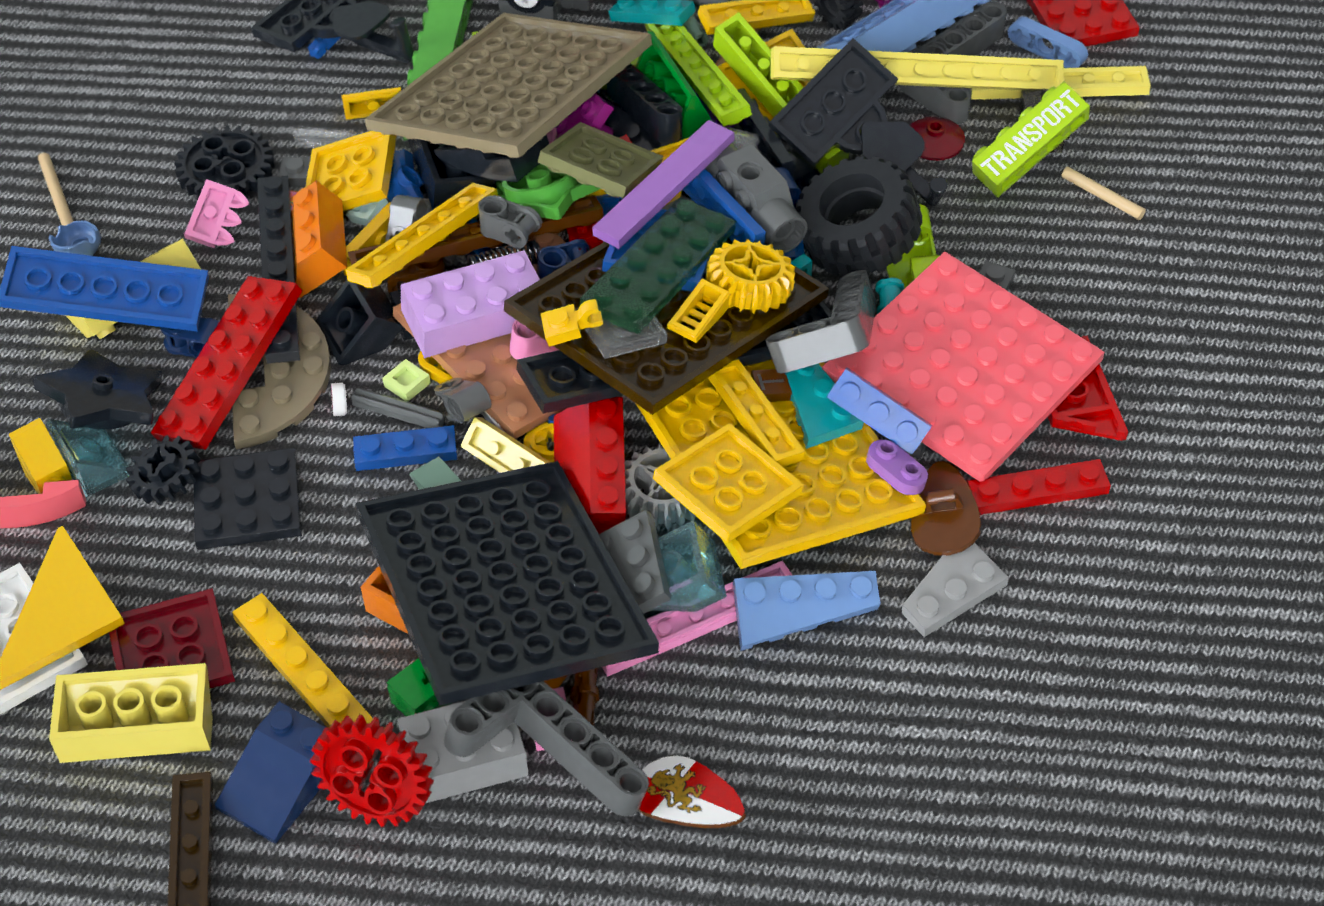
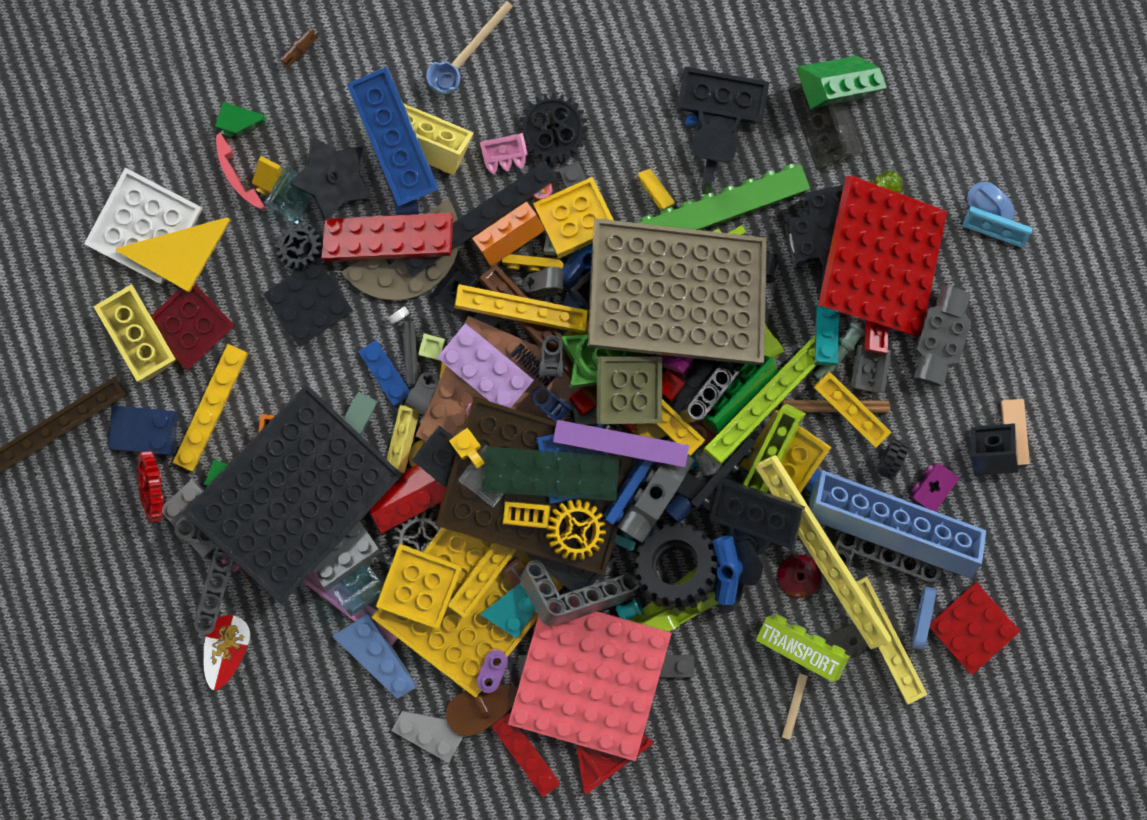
camera: 65 degrees right, 35 degrees up
clear plate [294,127,361,148] -> none
plate [827,367,932,455] -> none
none -> blue piece [713,536,743,605]

